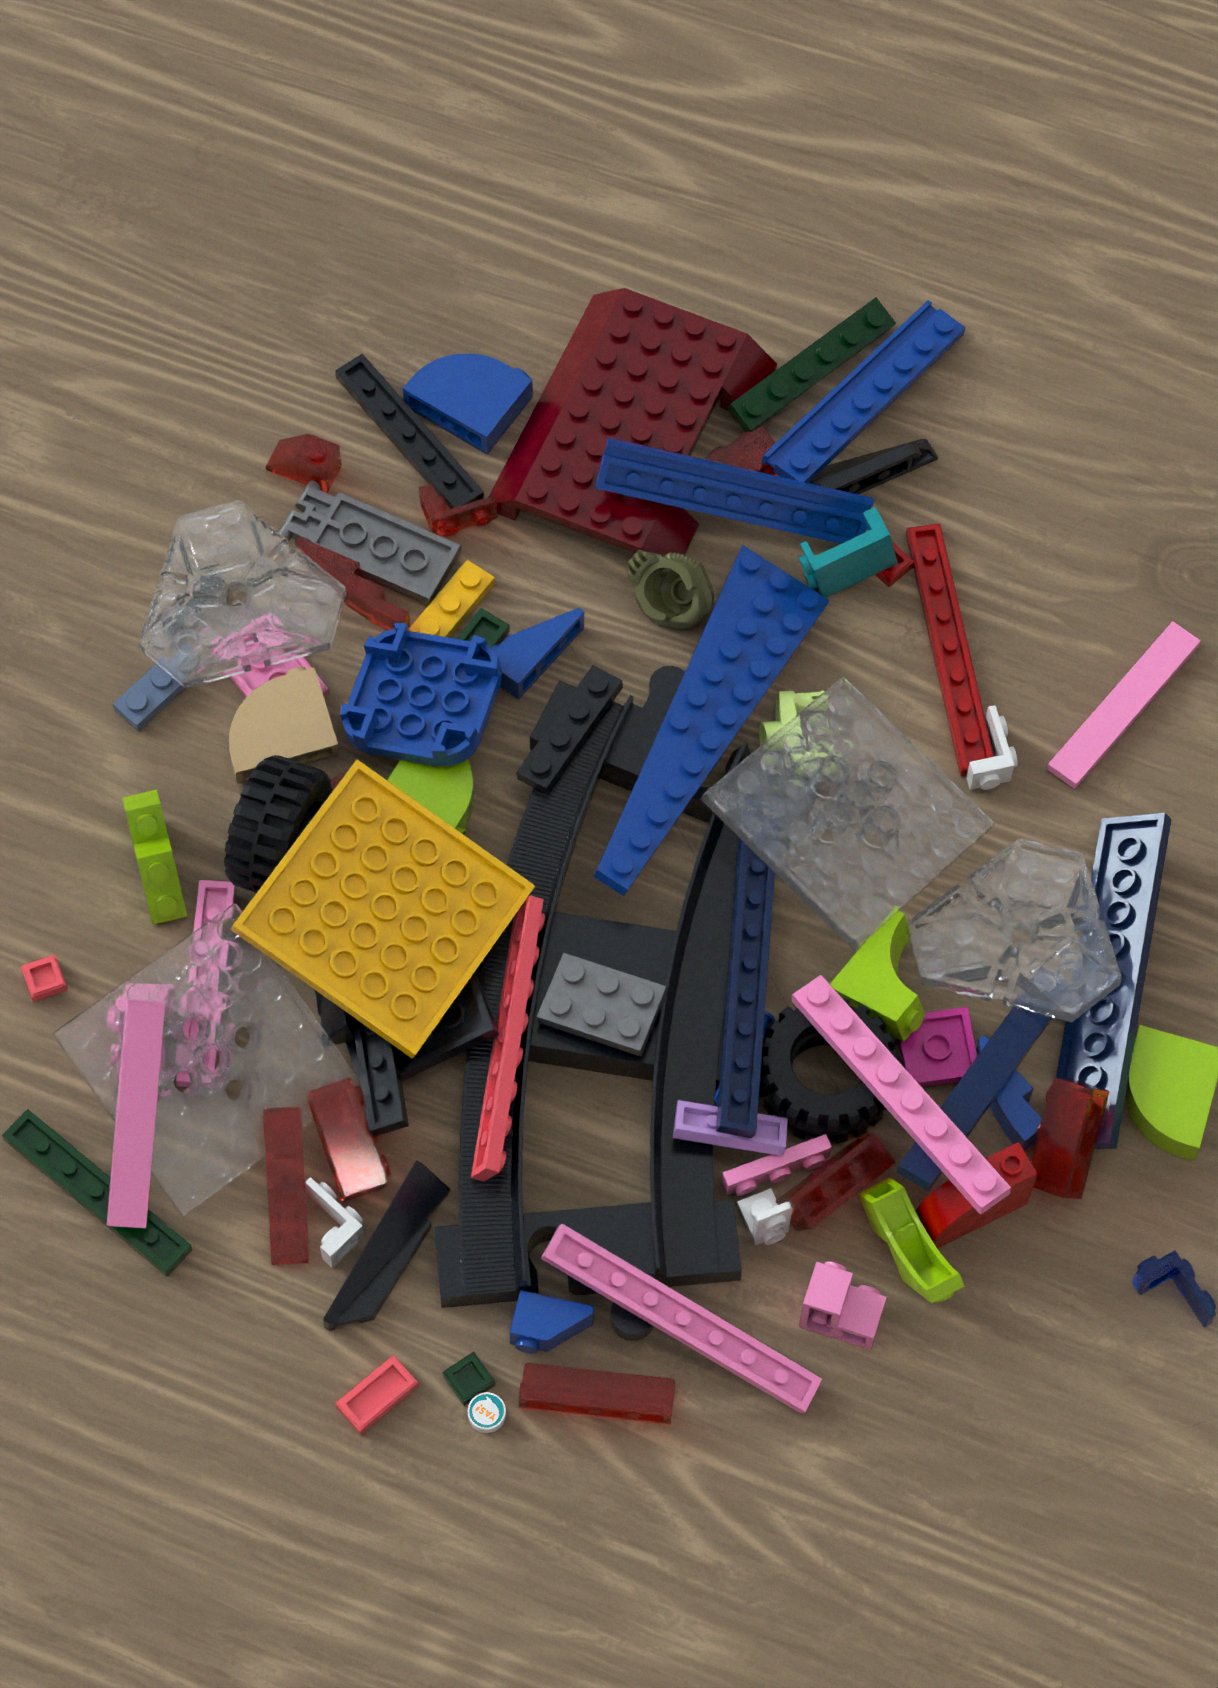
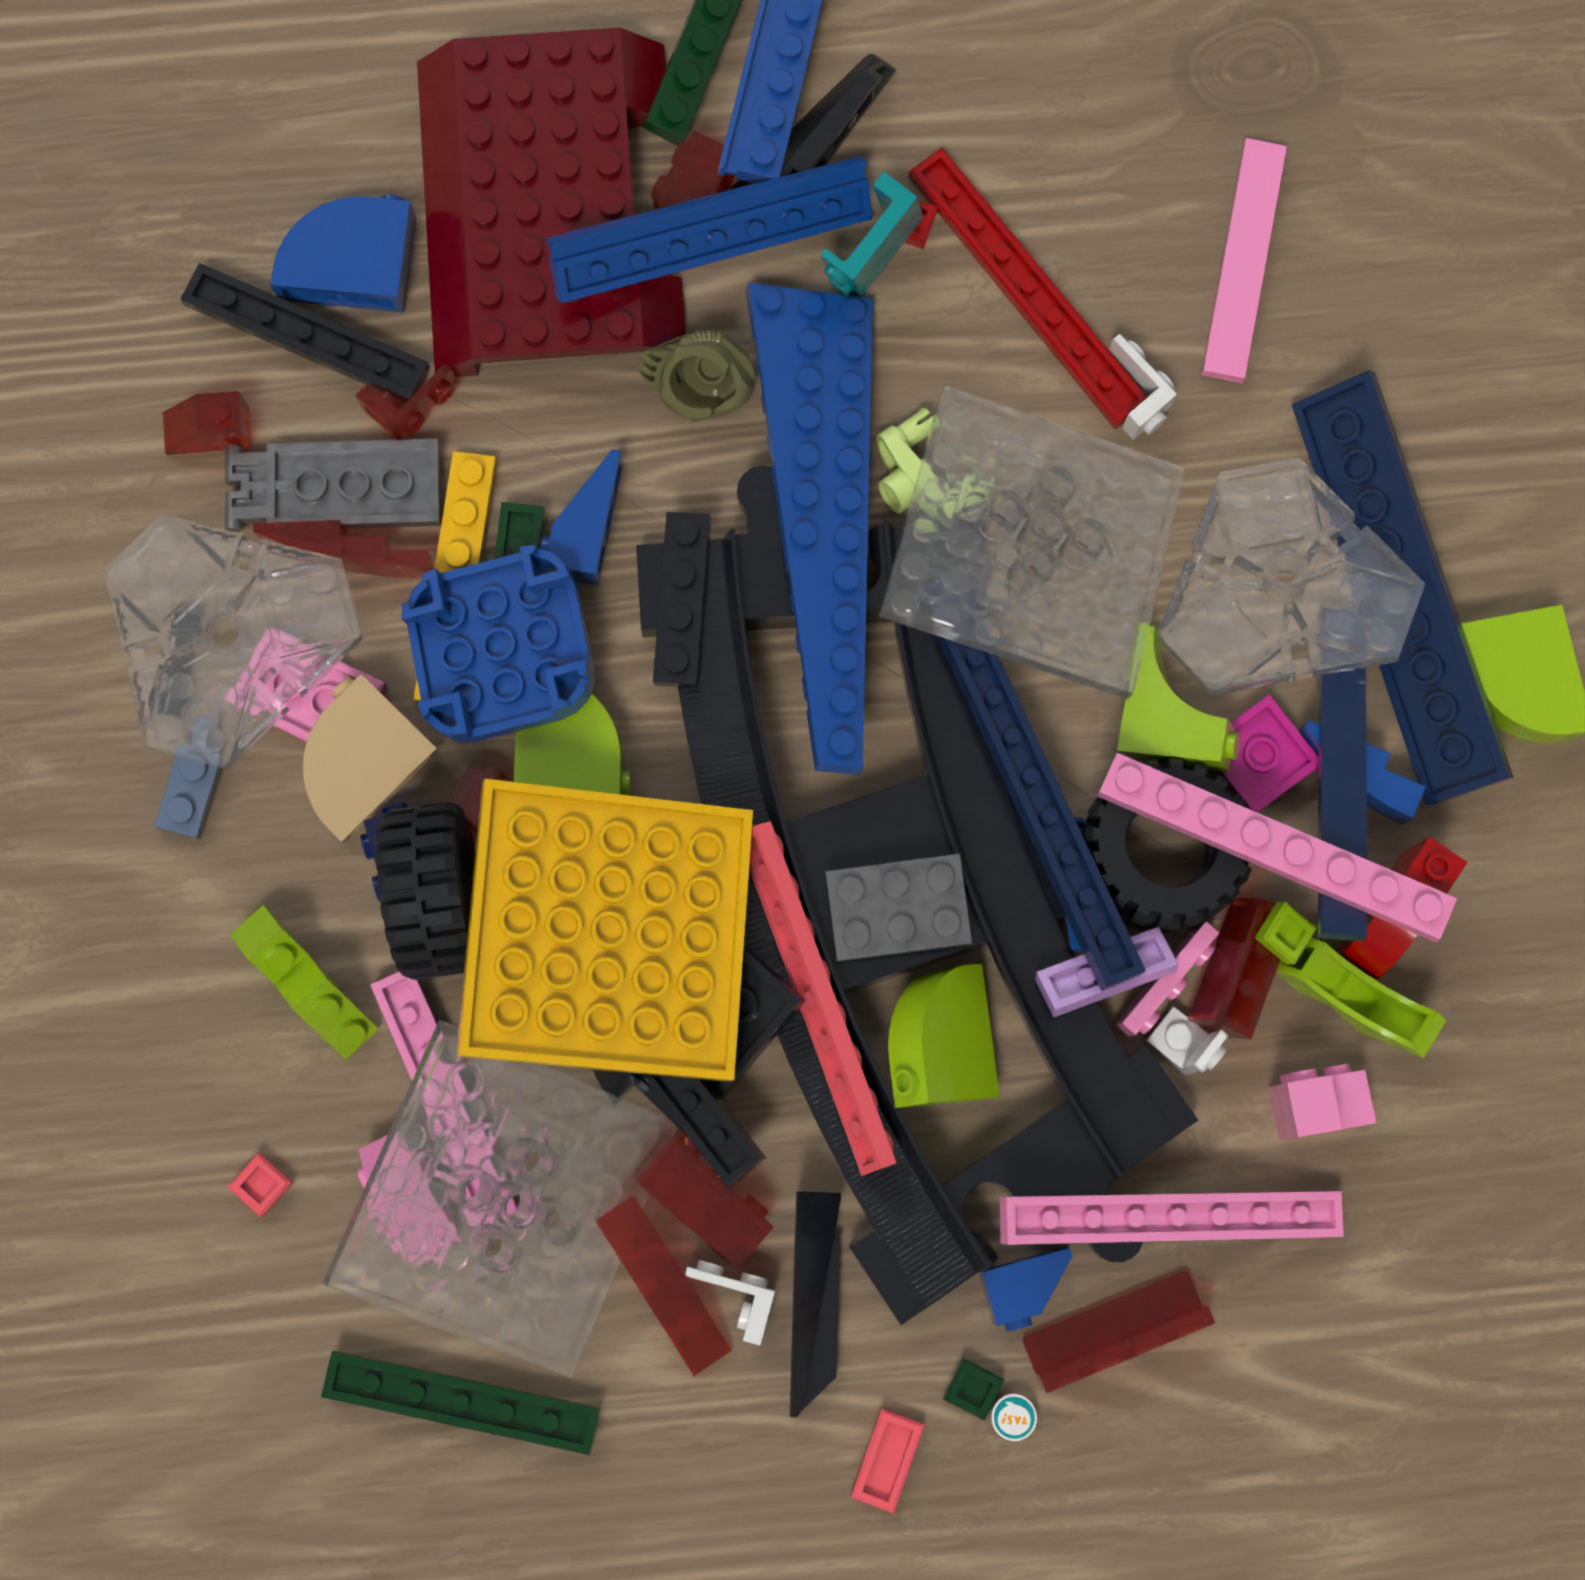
camera: 30 degrees left, 15 degrees up
bright pink tile [107,1000,165,1228] -> none
clear red brick [1030,1077,1110,1199] -> none
none -> lime brick [888,964,1000,1108]
none -> lime tile [1255,902,1317,964]

